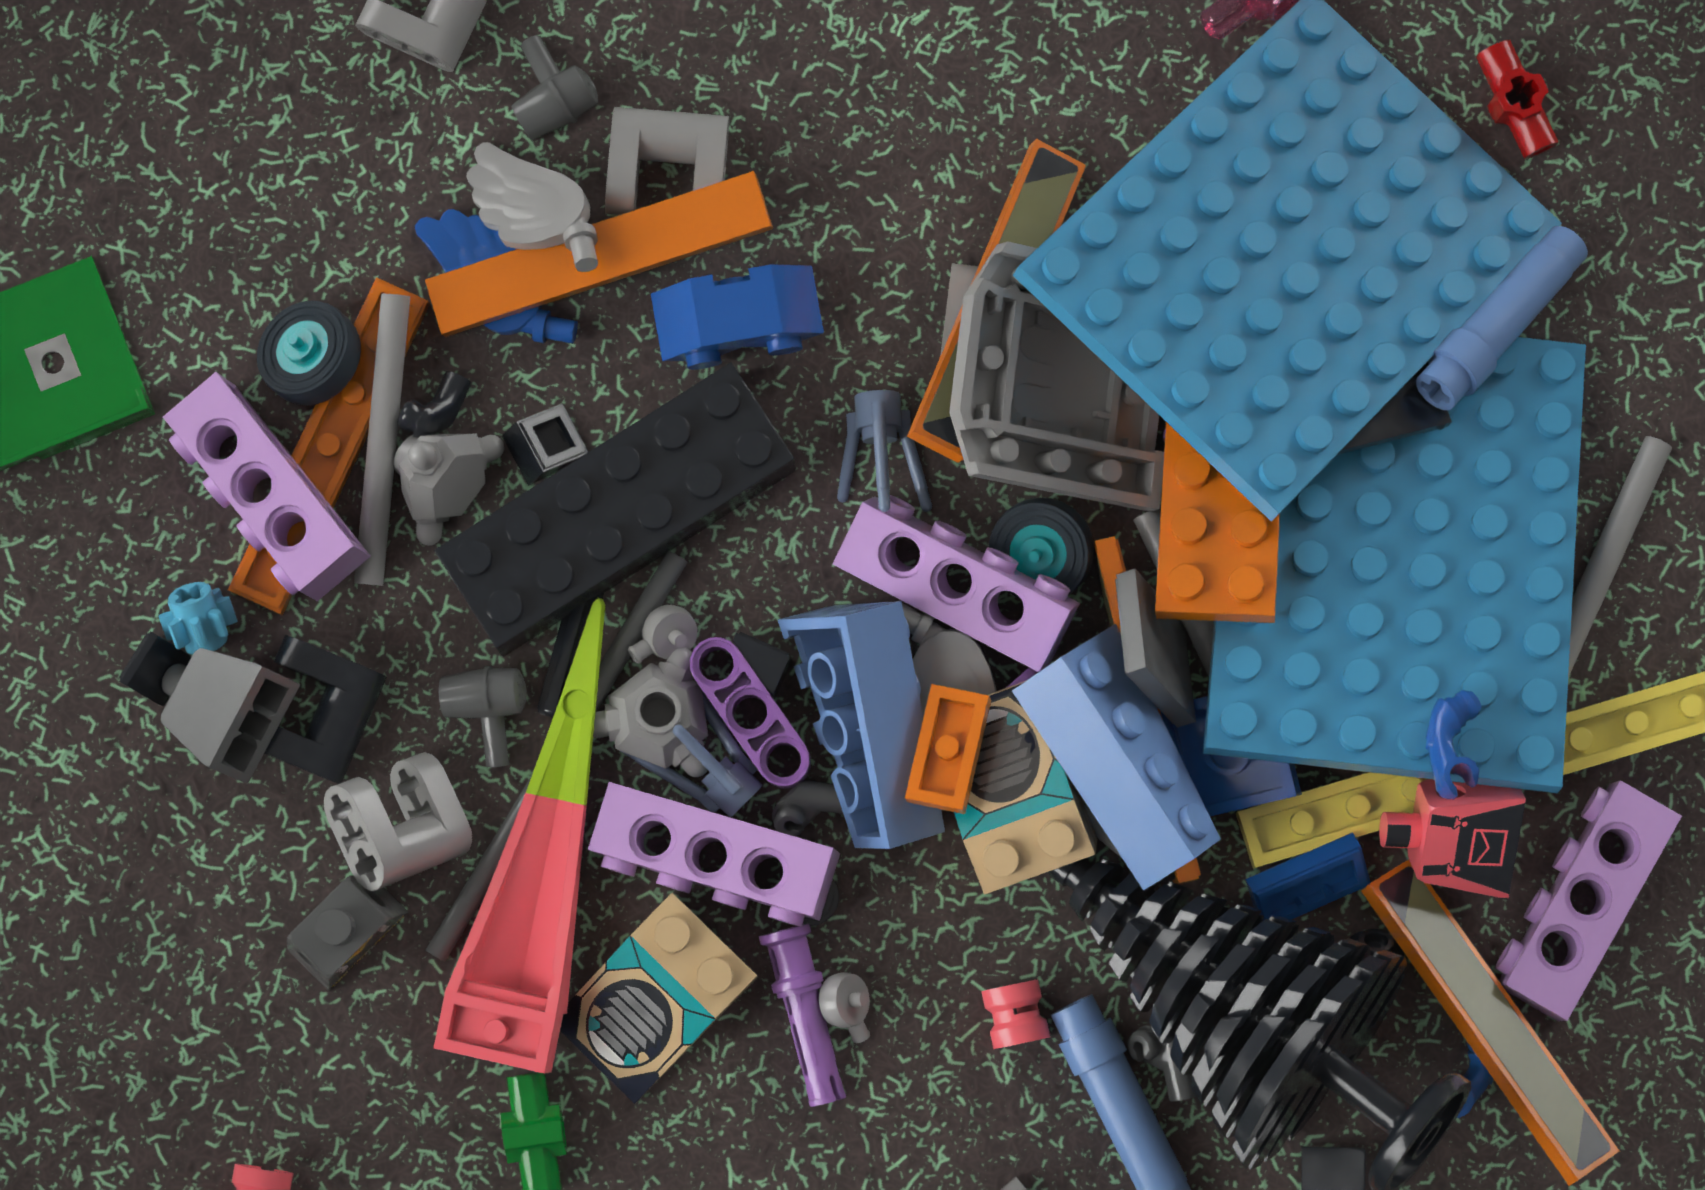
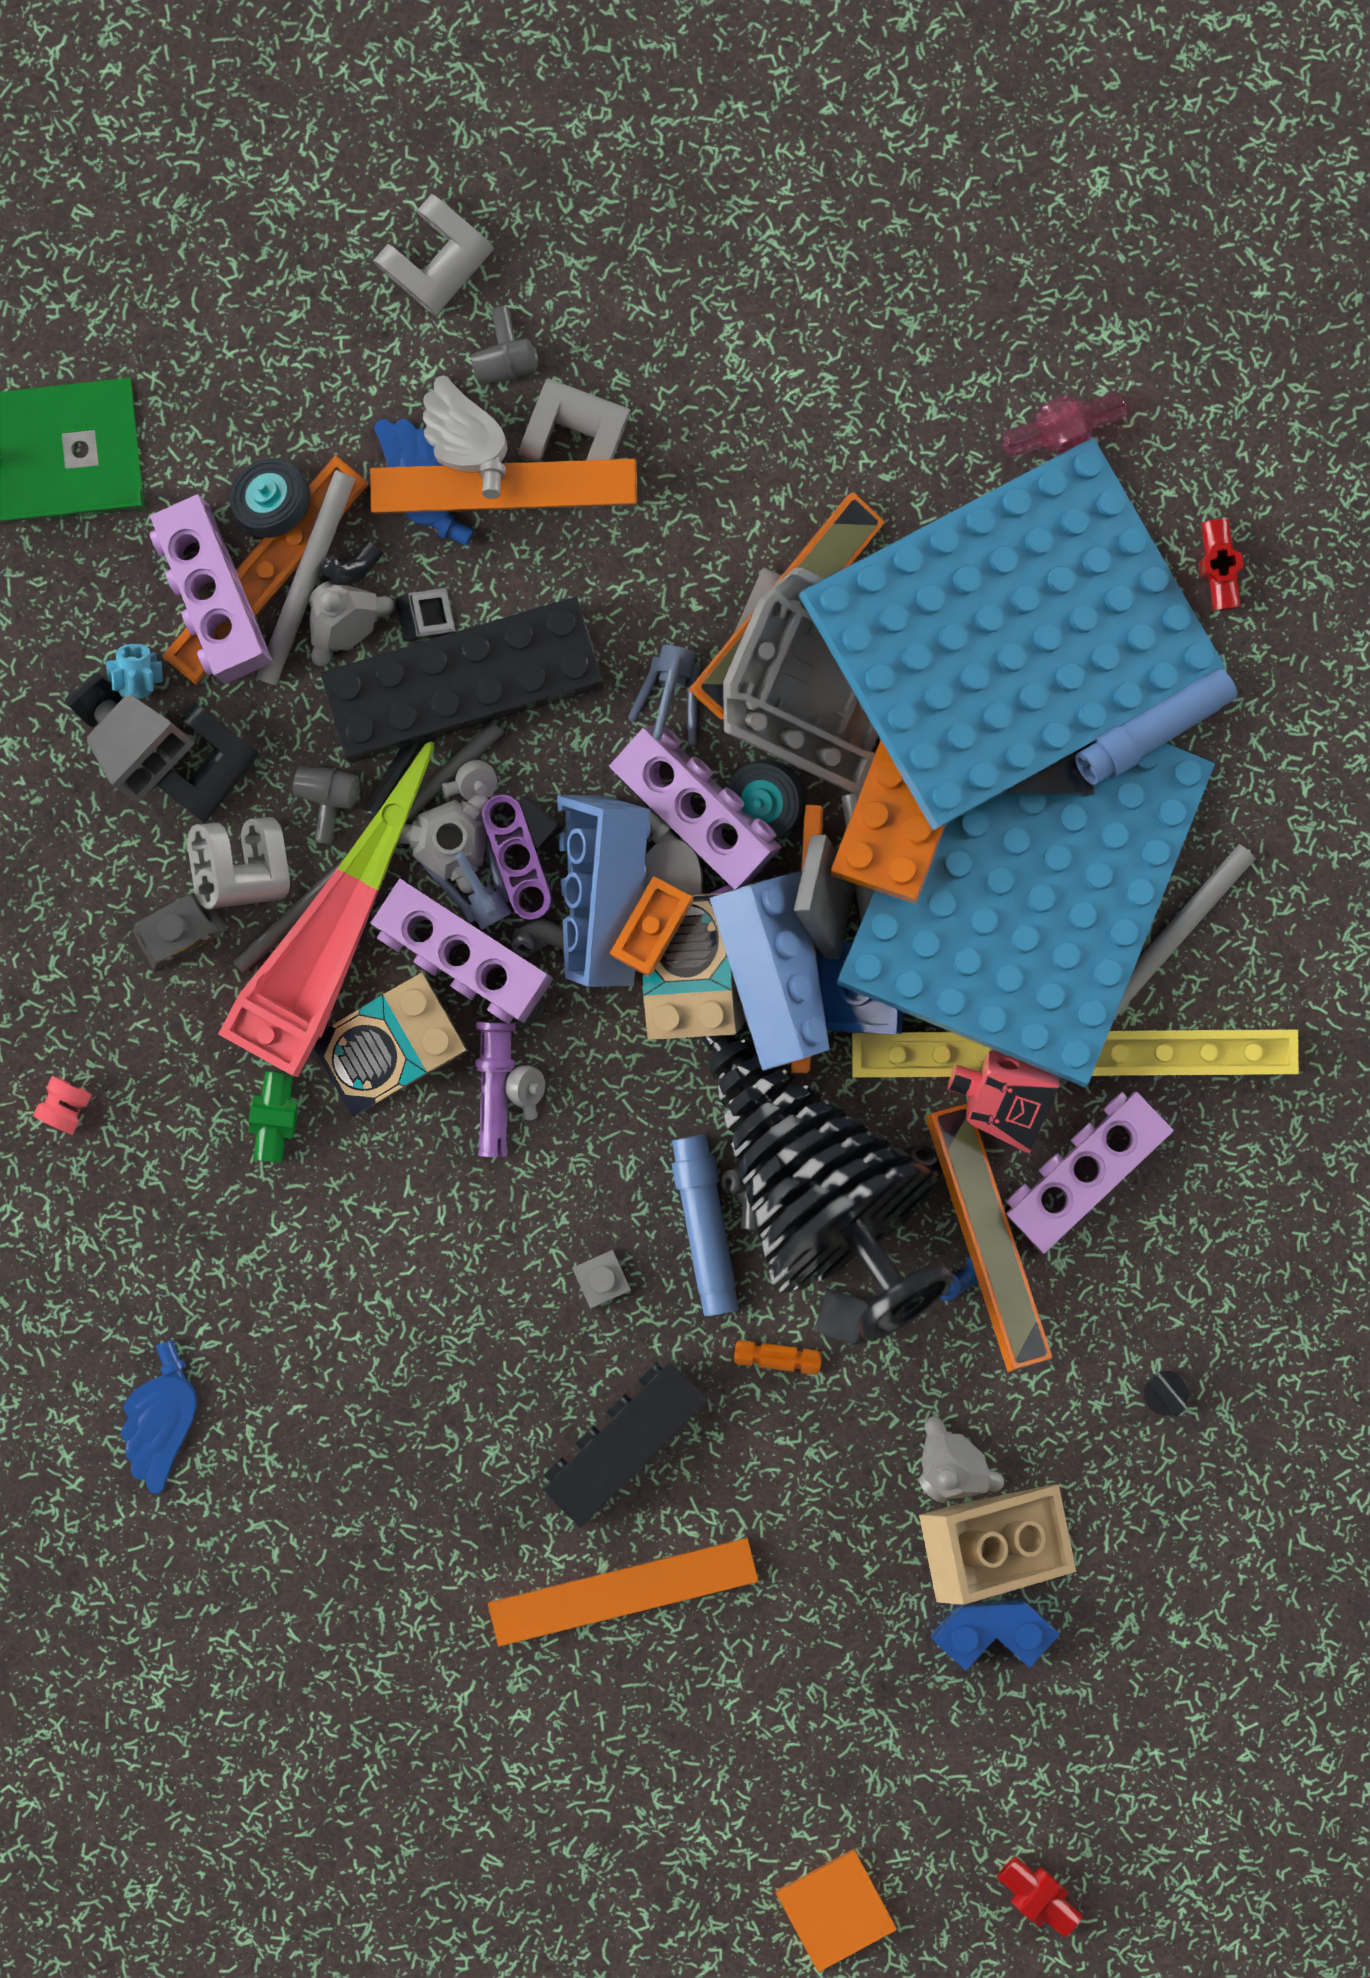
camera: 20 degrees right, 5 degrees up
blue brick [651,264,824,370] -> none
coral wheel [981,979,1050,1049] -> none
blue plate [1245,832,1371,921] -> none
blue piece [1426,690,1482,799] -> none

